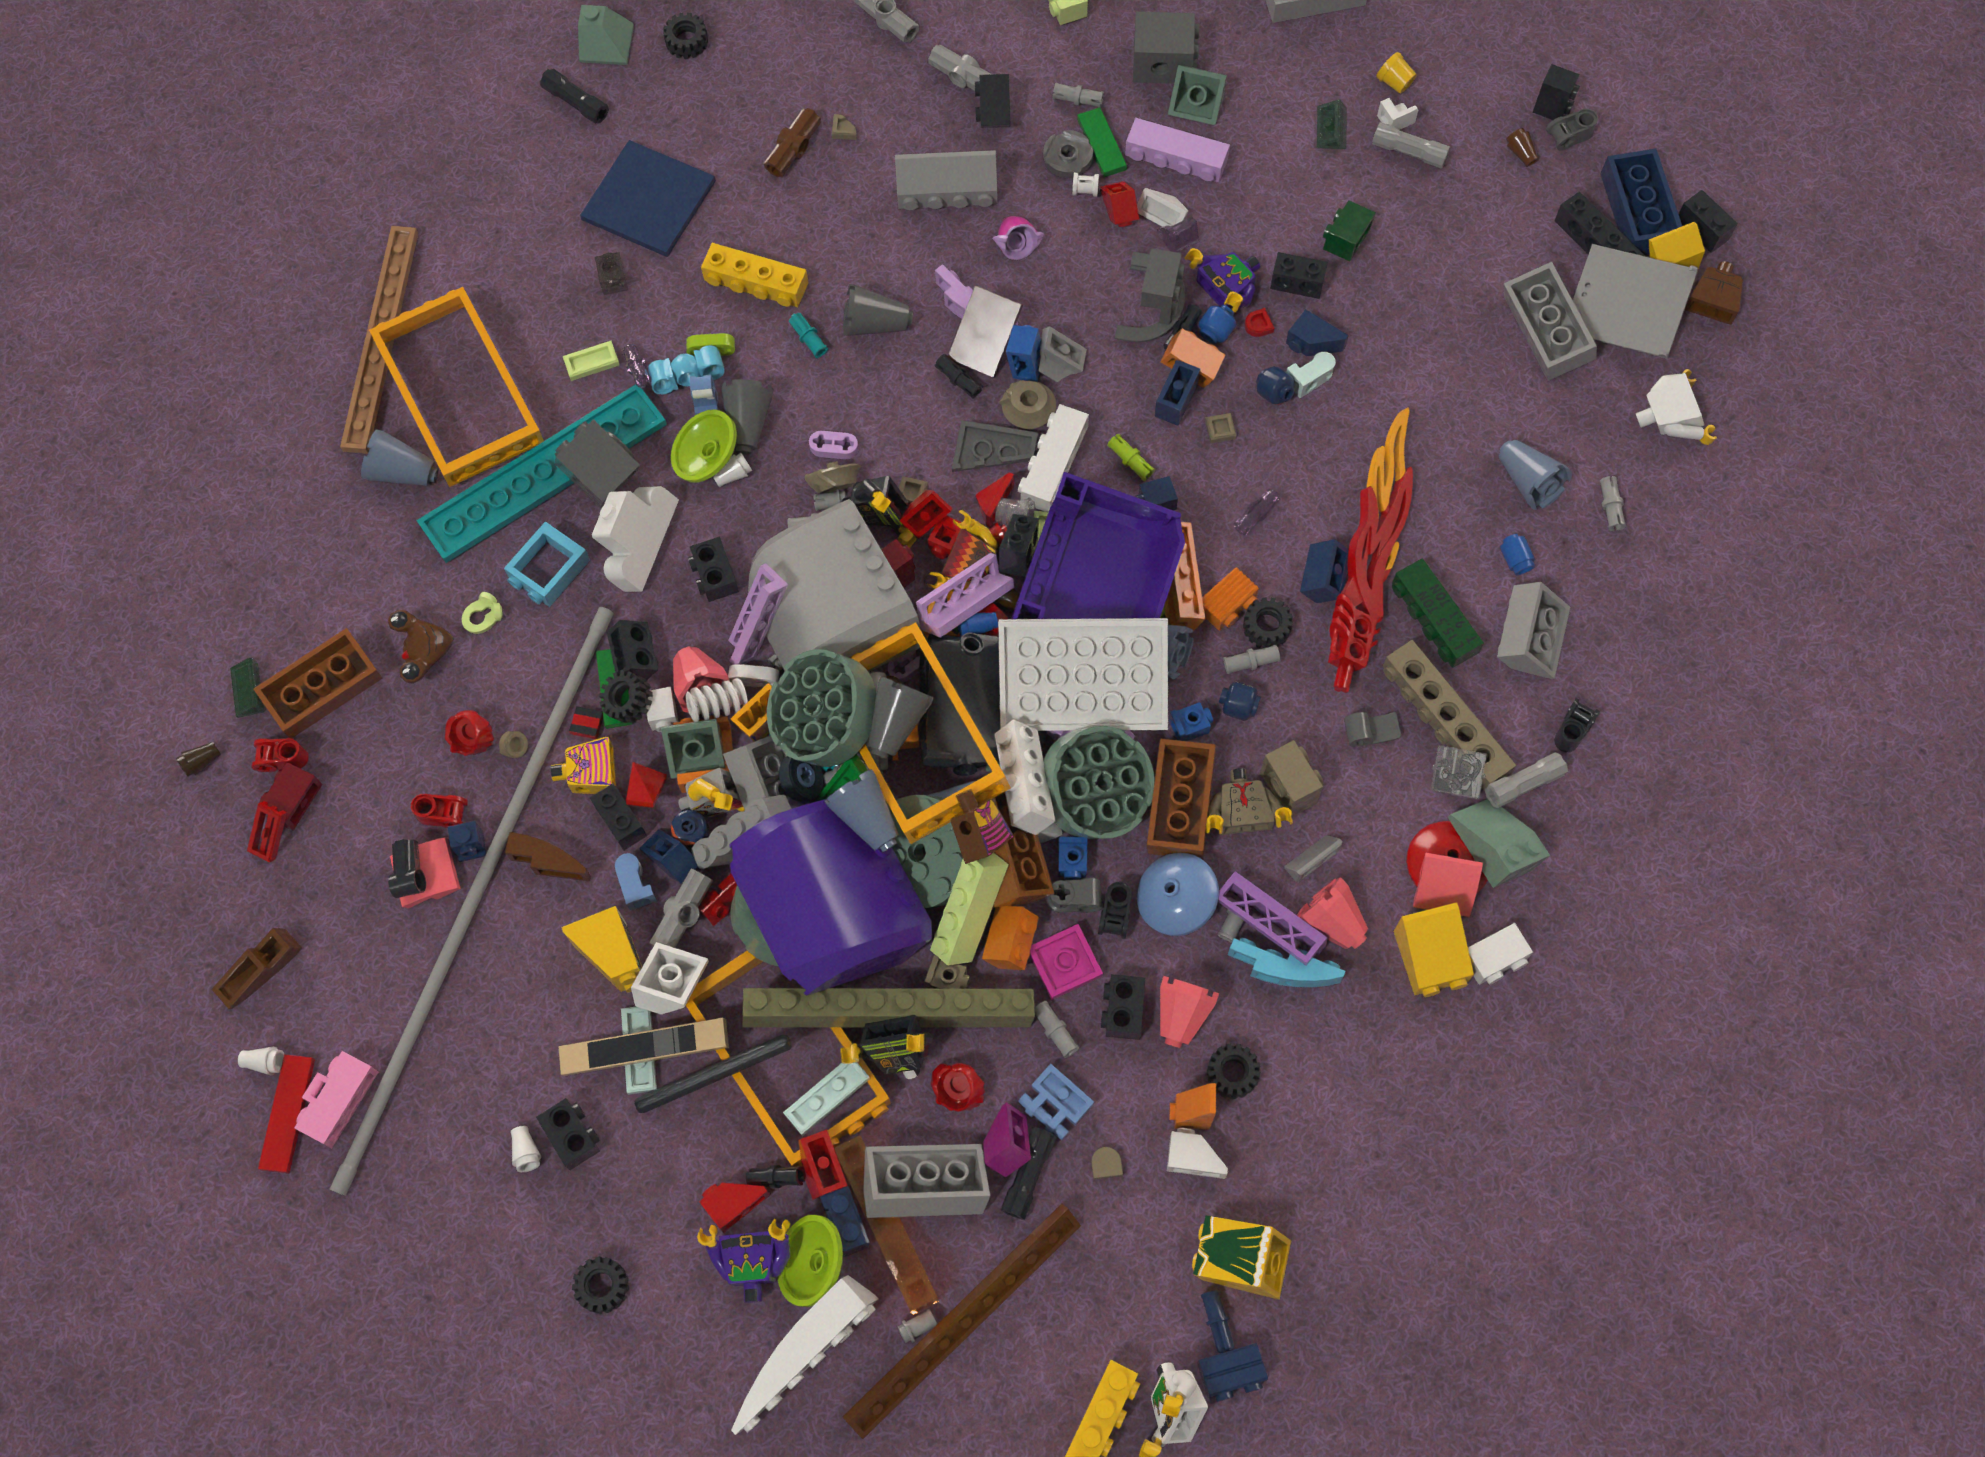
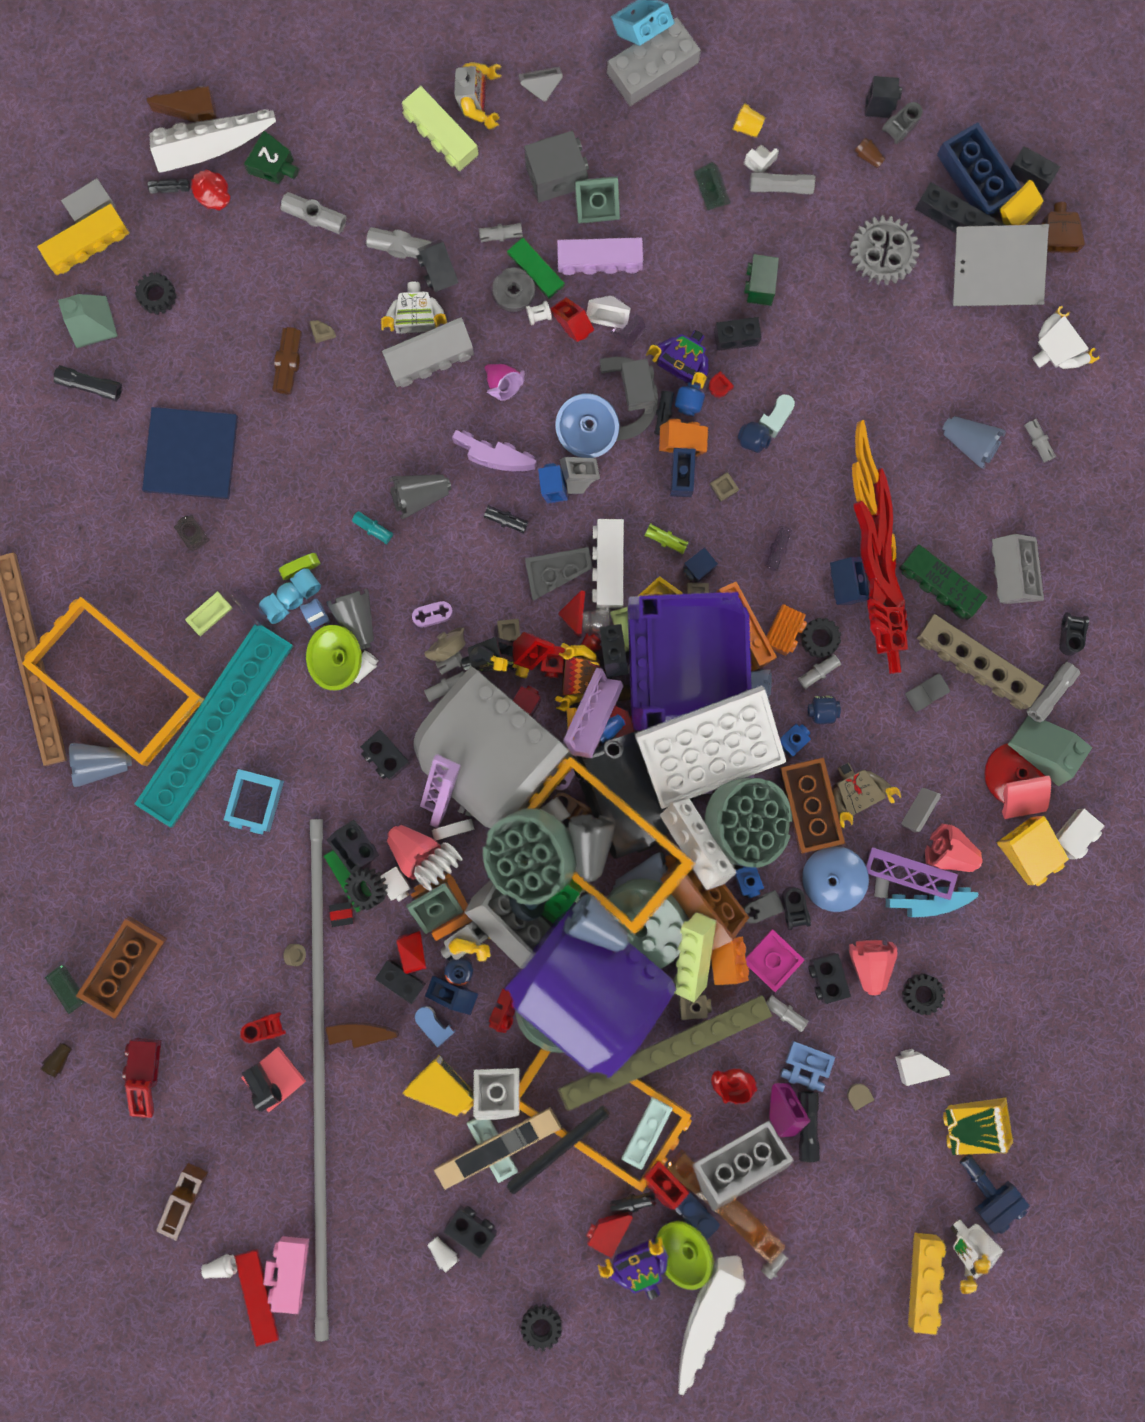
camera: 30 degrees left, 15 degrees up
red piece [251,738,309,772] -> none
reddish brown head [388,610,454,684] -> none
red hair [445,710,494,756] -> none
dark blue brick [448,821,486,862] -> none
yellowish green piece [462,592,503,634] -> none
torso [551,737,616,794] -> none
dark grey brick [555,419,640,508] -> none
white brick [592,486,679,592] -> none
light grey piece [650,868,713,948] -> none
light grey brick [691,795,791,869] -> none
yellow brick [701,243,809,307] -> none
light orange torso [731,683,772,741] -> none
black torso [840,1015,933,1079] -> none
reddish brown plate [842,1204,1081,1439] -> none
tile [948,285,1023,377] -> none
reddish brown torso [951,789,1014,864] -> none
dark tan piece [999,380,1056,429] -> none
orange slope [1169,1083,1216,1130] -> none
dark tan brick [1260,740,1323,817] -> none
dark blue slope [1286,309,1349,356] -> none
clear piece [1431,745,1487,799] -> none
blue brick [1500,534,1535,576] -> none
light grey brick [1504,262,1597,381] -> none
none -> white torso [381,282,447,333]
none -> medium blue dish [555,393,619,458]
none -> light grey gear [850,216,920,285]

